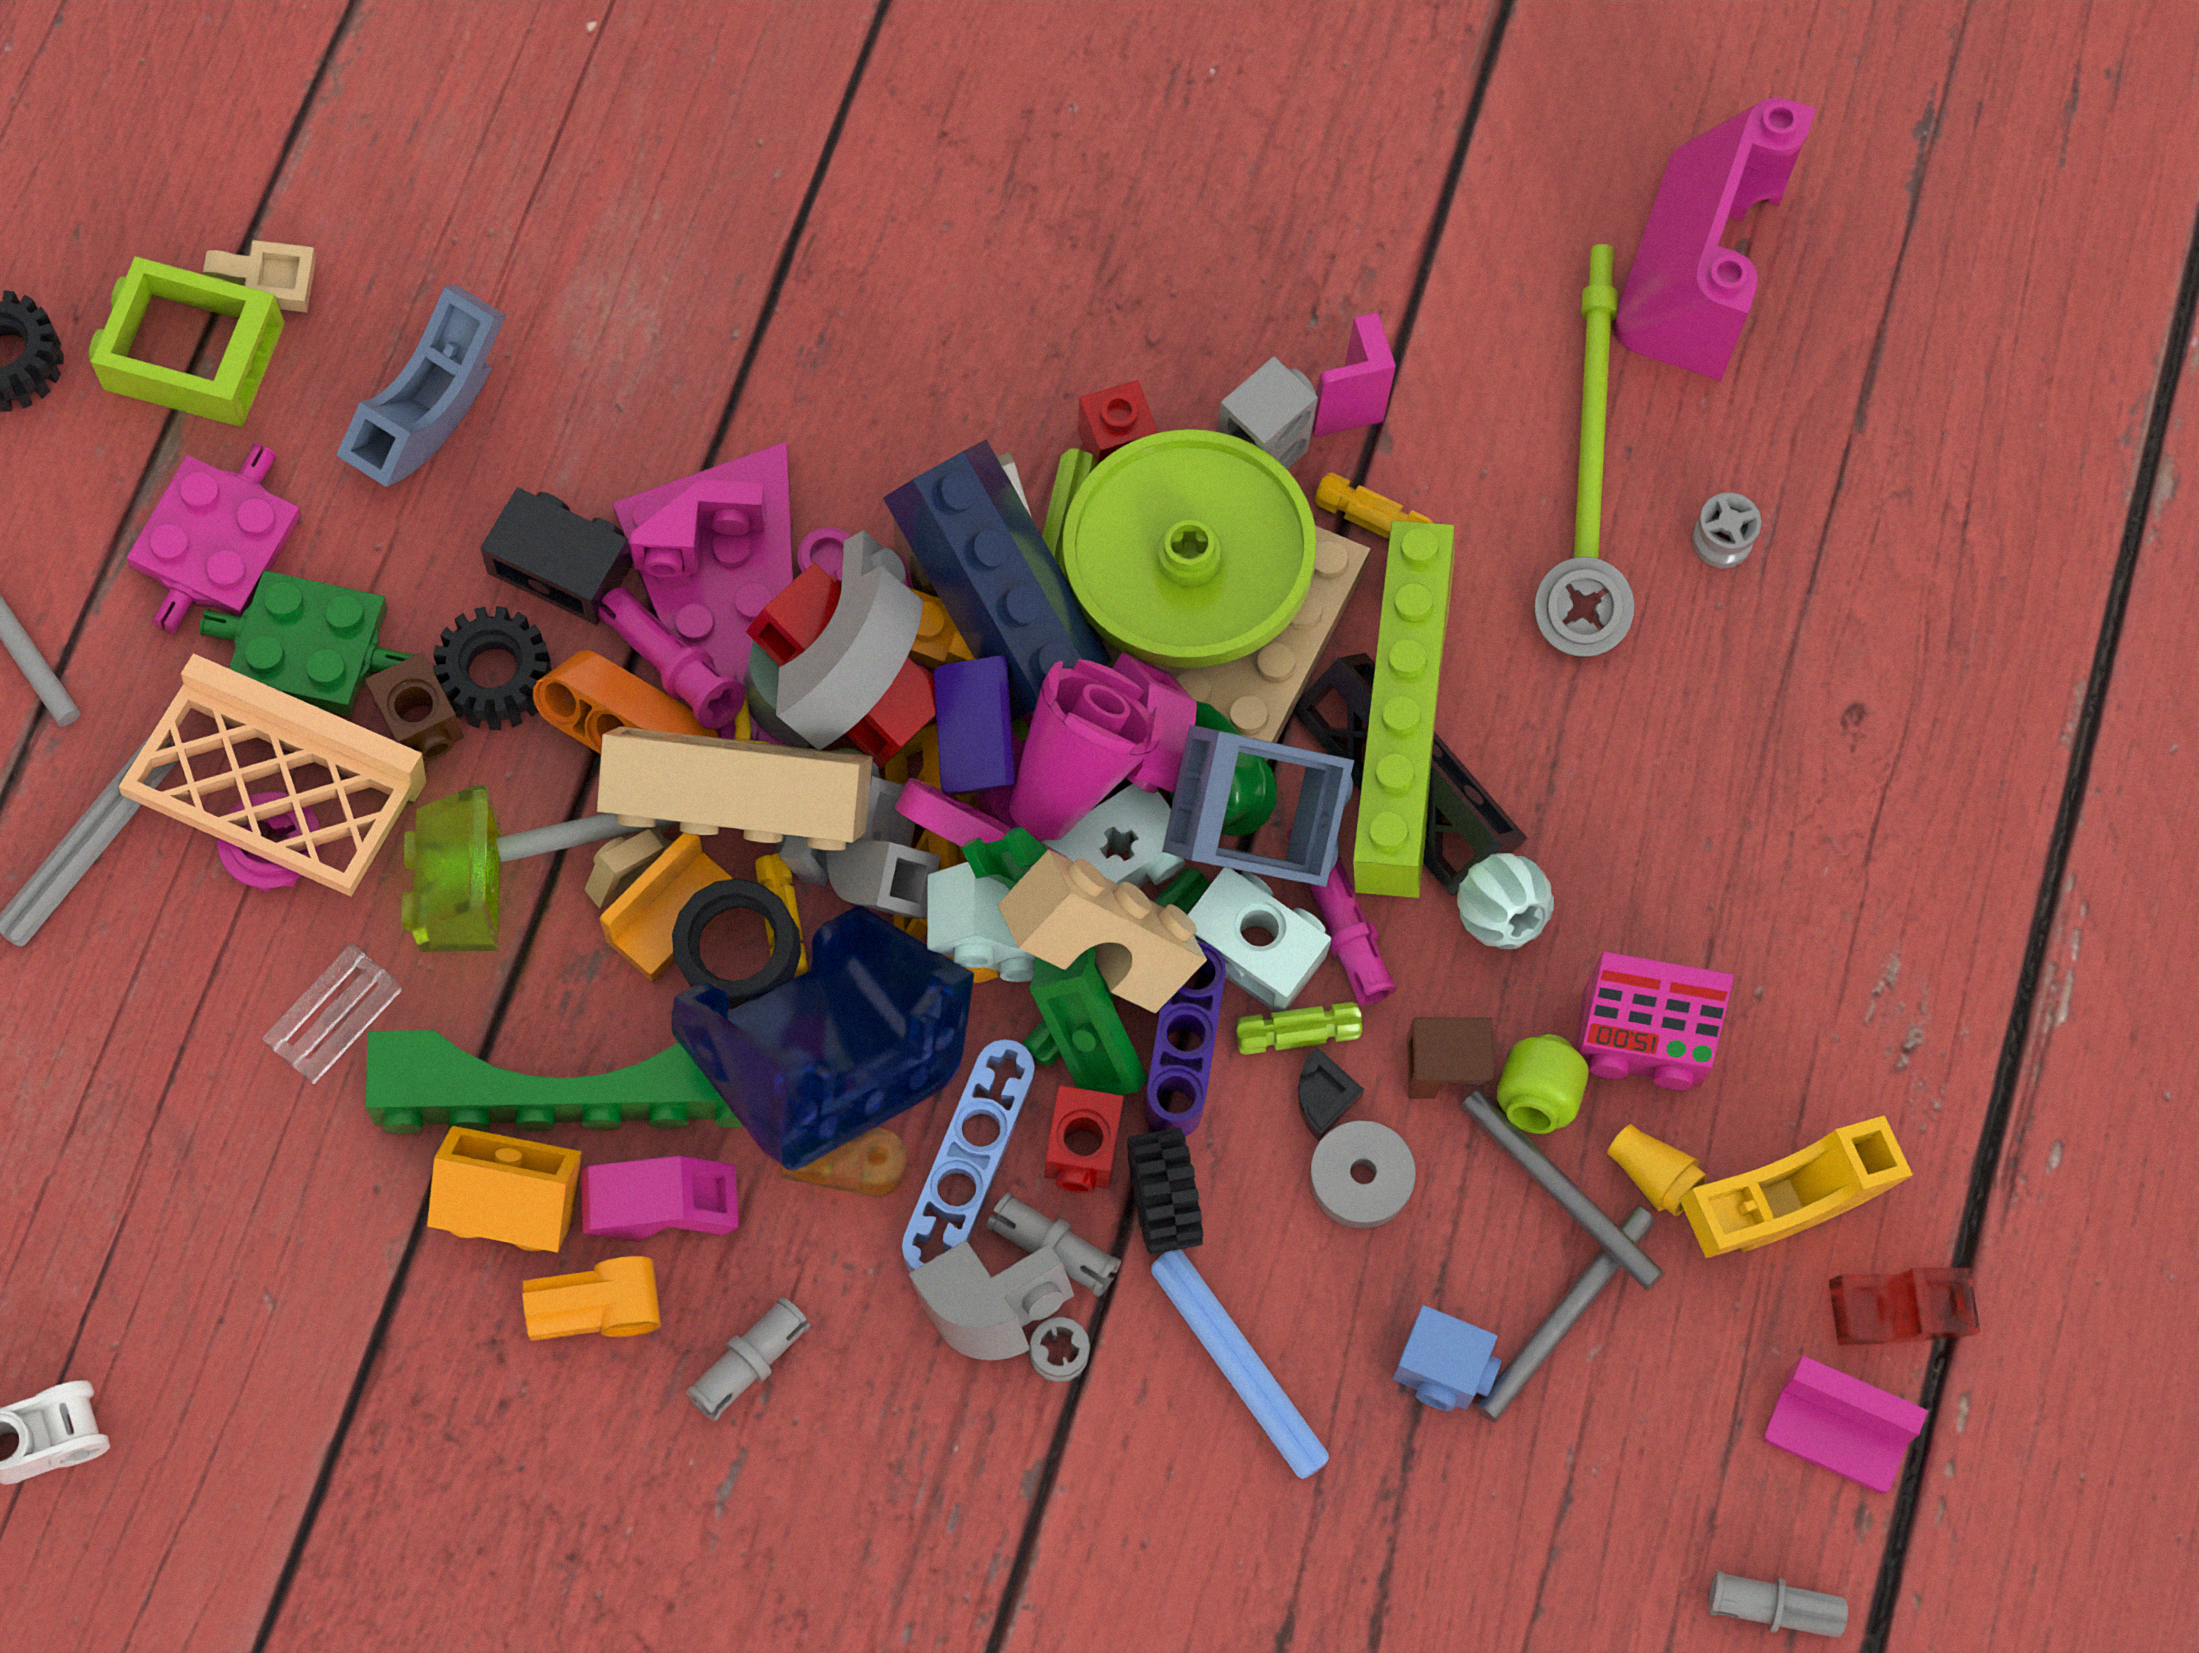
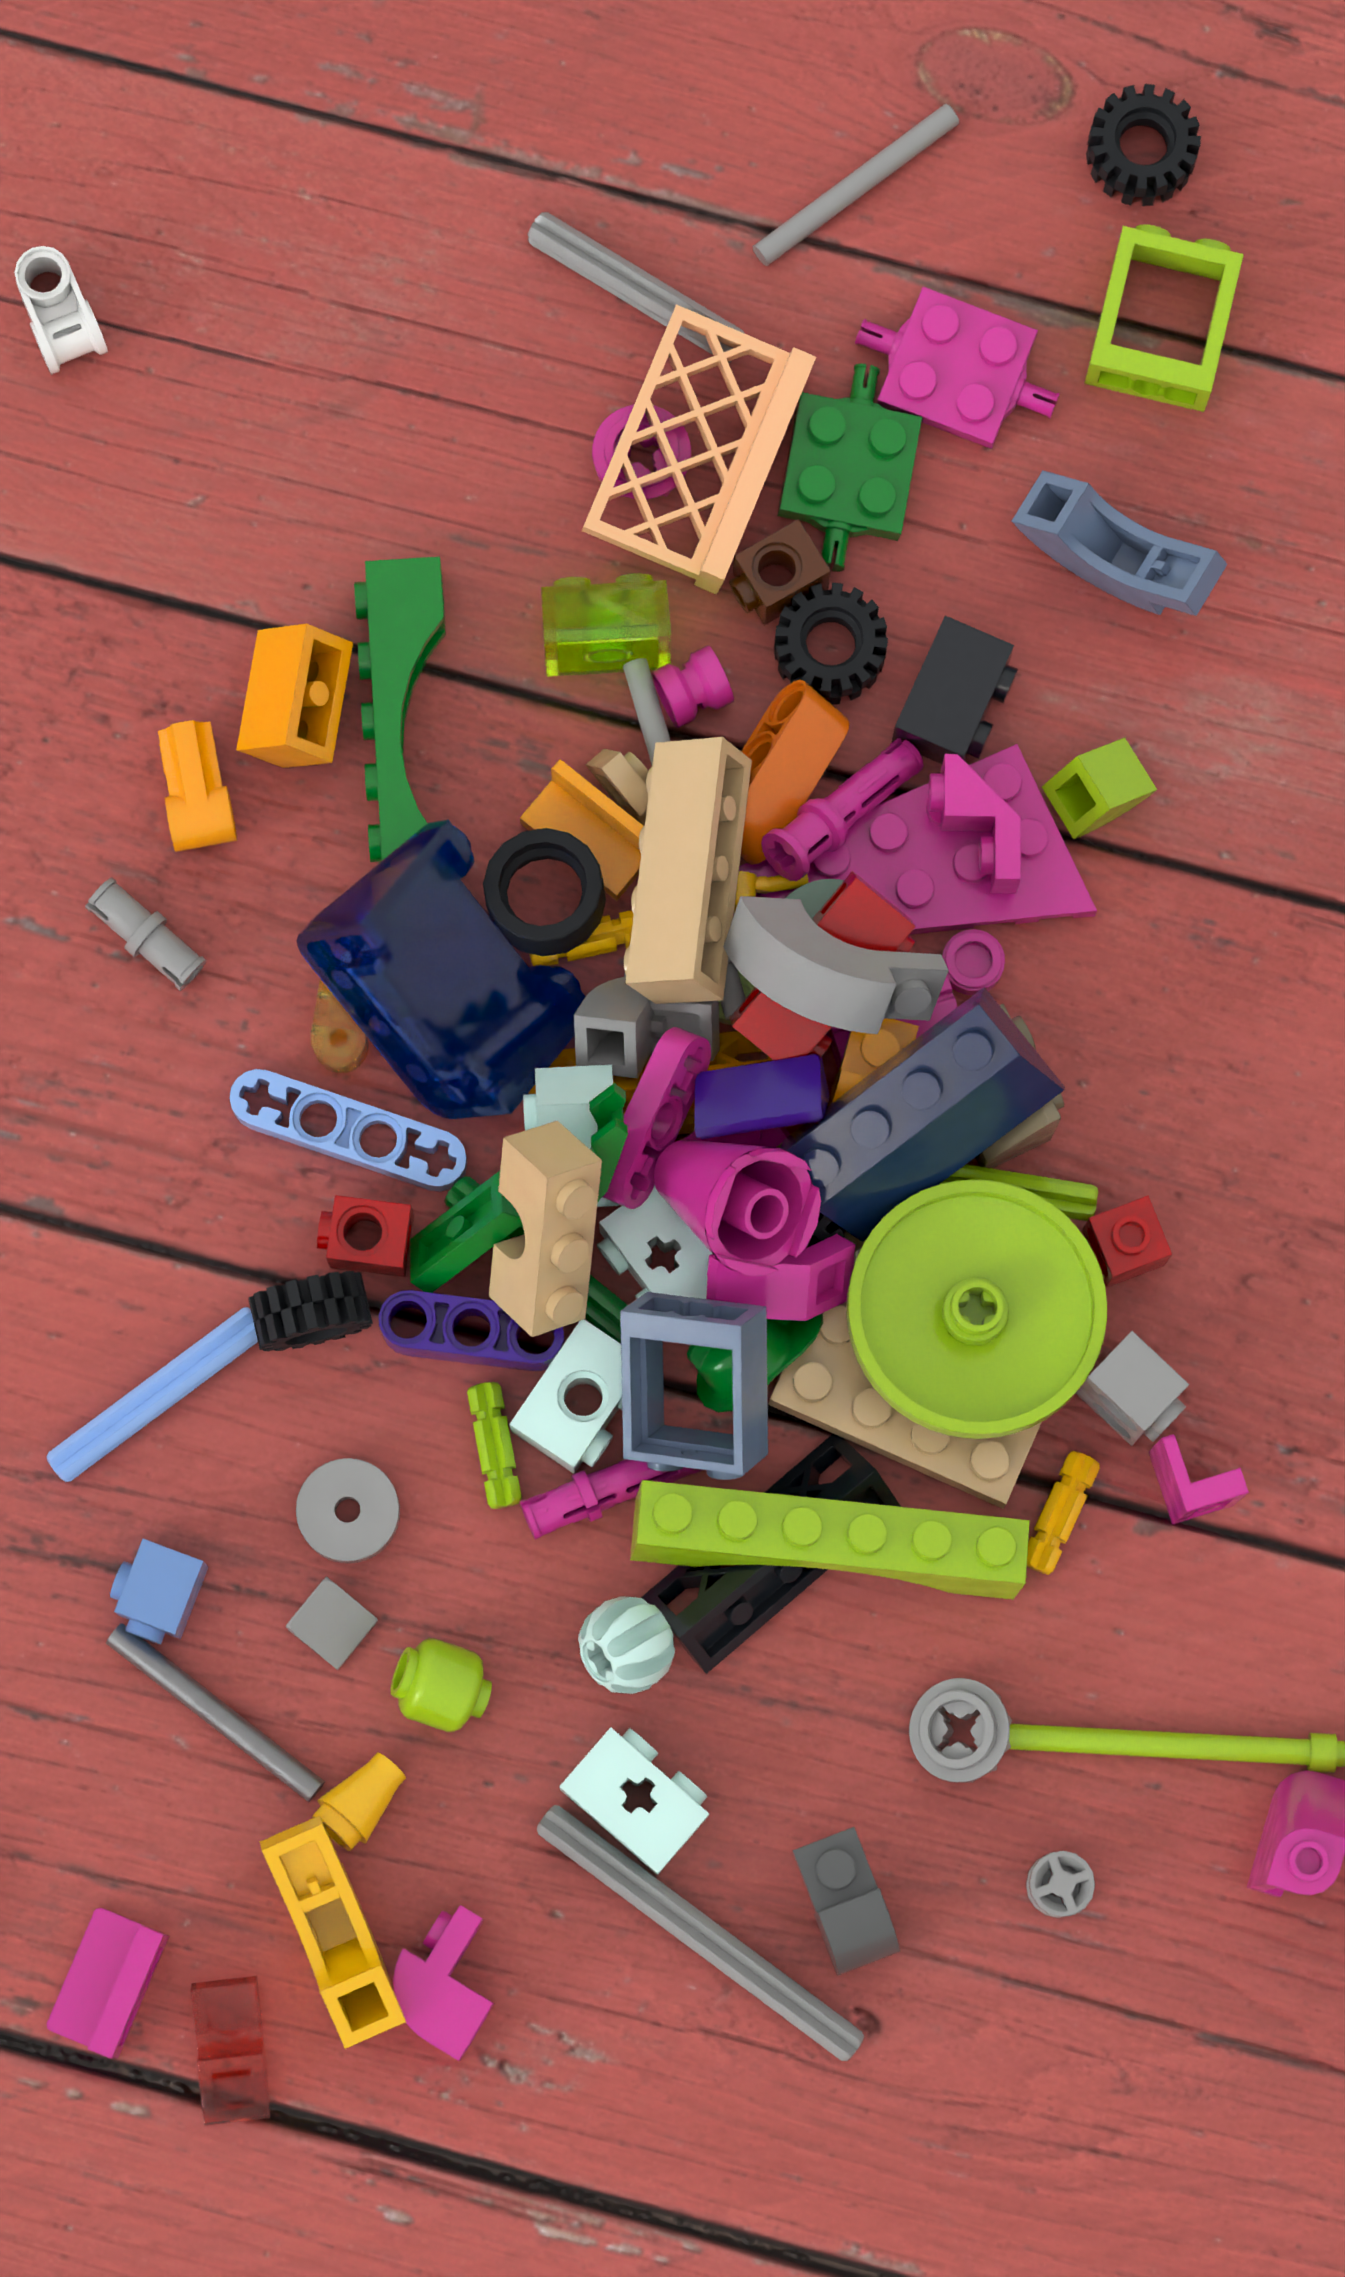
camera: 90 degrees right, 10 degrees up
tan plate [203,240,316,312] -> none
clear tile [262,943,403,1085] -> none
dark pink slope [580,1155,739,1242] -> none
light grey brick [909,1240,1074,1360] -> none
light grey pin [986,1192,1121,1297] -> none
light grey bush [1029,1317,1090,1383] -> none
black tile [1298,1046,1364,1141] -> none
reddish brown panel [1407,1018,1494,1099] -> none
flat silver bar [1461,1090,1665,1291] -> none
dark pink slope [1575,951,1734,1090] -> none
none -> light grey slope [286,1577,379,1670]
none -> dark pink brick [393,1905,495,2061]
none -> light grey axle [536,1805,864,2061]
none -> light aqua brick [559,1727,709,1876]
none -> dark pink wheel [651,646,734,728]
none -> dark grey brick [792,1827,900,1976]
none -> lime brick [1041,738,1157,839]

